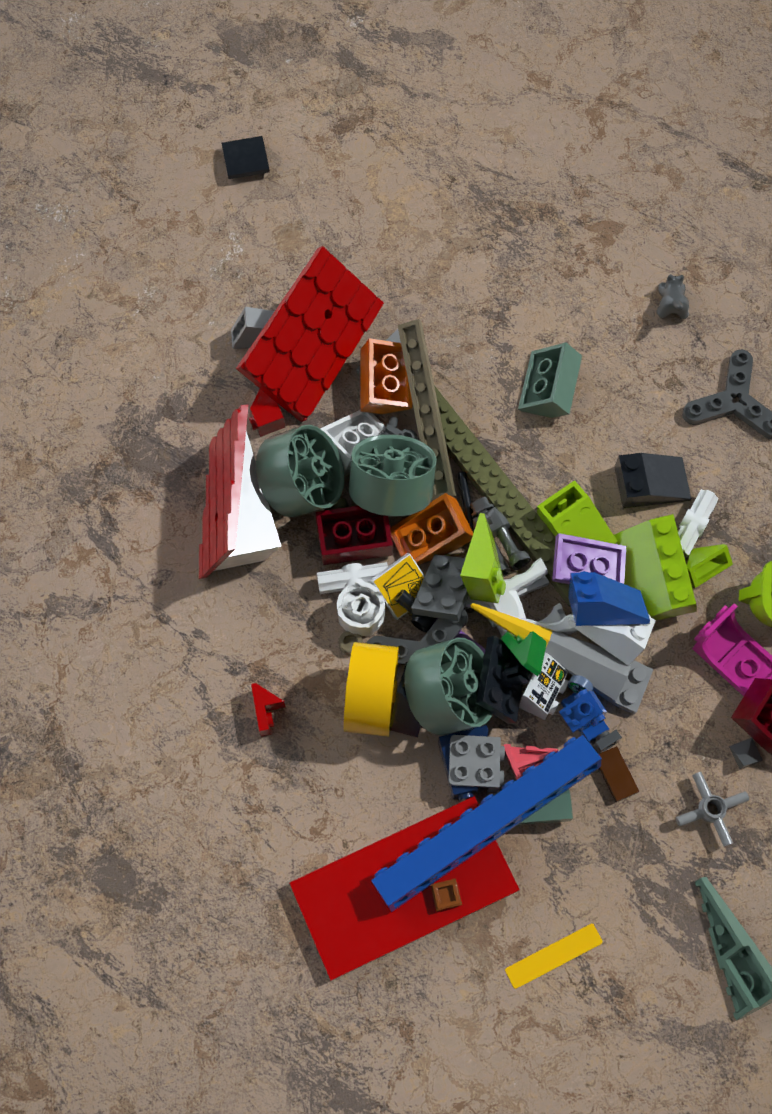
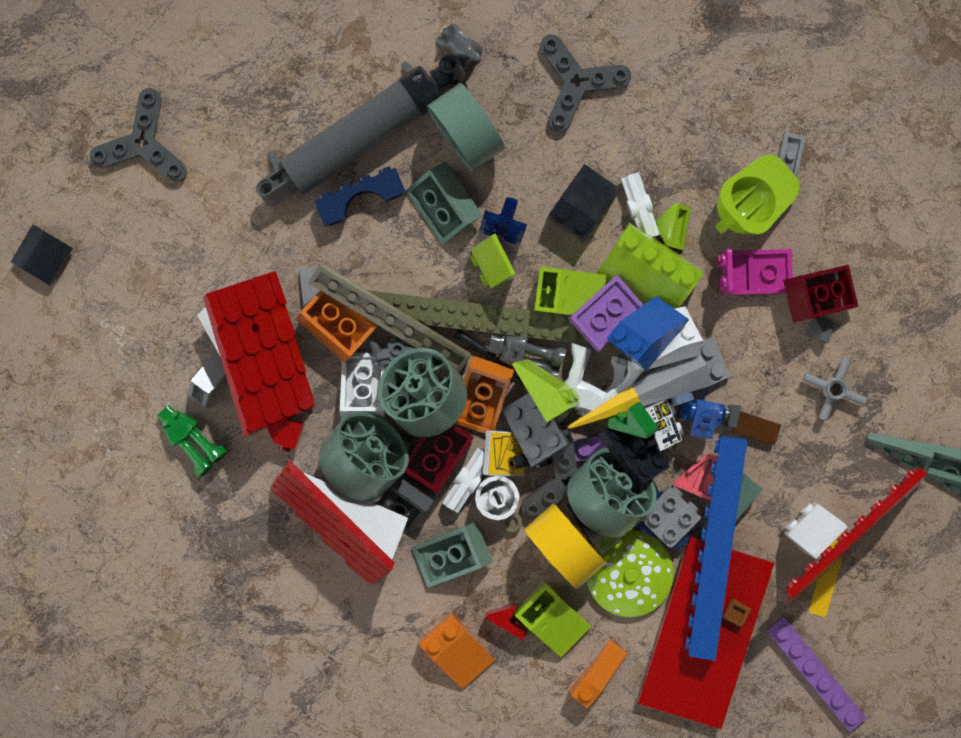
camera: 45 degrees left, 20 degrees up
none -> dark grey piece [89,88,187,182]
none -> green piece [157,405,229,479]
none -> dark grey piece [256,54,466,206]
none -> dark blue arch [314,166,406,228]
none -> dark grey slope [377,472,437,534]
none -> sand green slope [412,521,493,588]
none -> orange slope [419,611,495,689]
none -> sand green wheel [427,83,505,172]
none -> lime slope [469,234,515,290]
none -> clear blue plate [480,197,527,244]
none -> lime slope [514,580,592,658]
none -> orange slope [569,639,627,709]
none -> lime dish [587,529,674,617]
none -> medium lavender plate [766,616,867,732]
none -> white slope [783,502,848,559]
none -> red tile [786,468,928,604]

